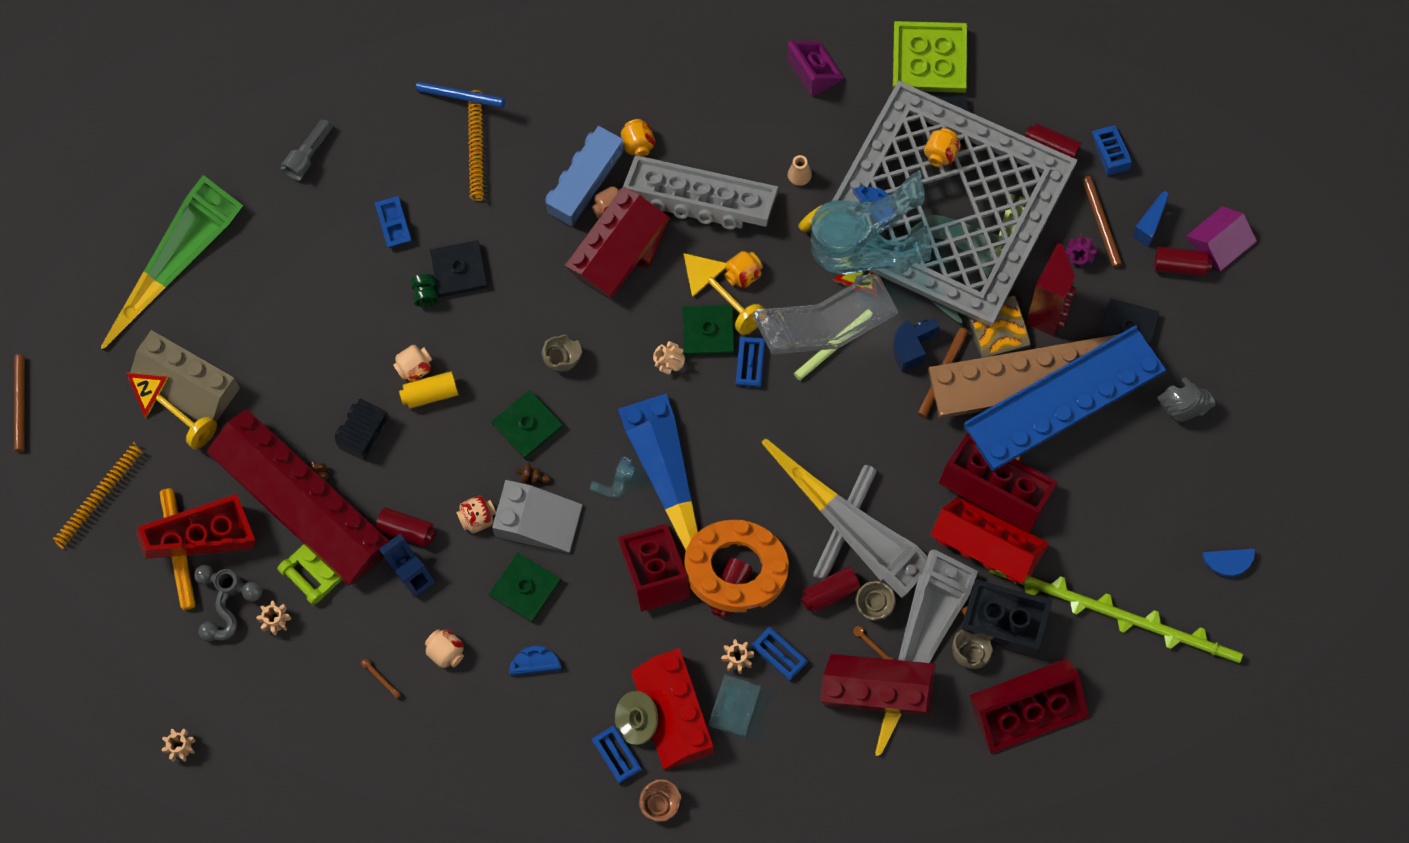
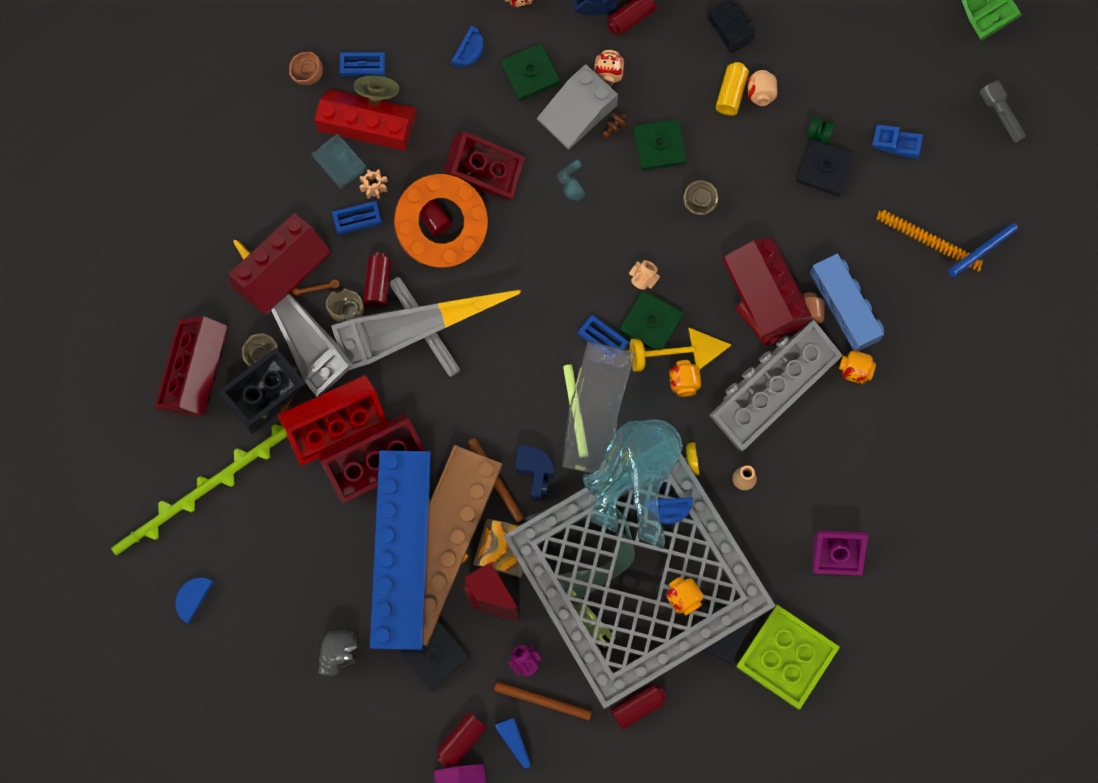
camera: 120 degrees right, 5 degrees up
blue plate [618,394,698,550] -> none
blue slope [1091,125,1132,176] -> none

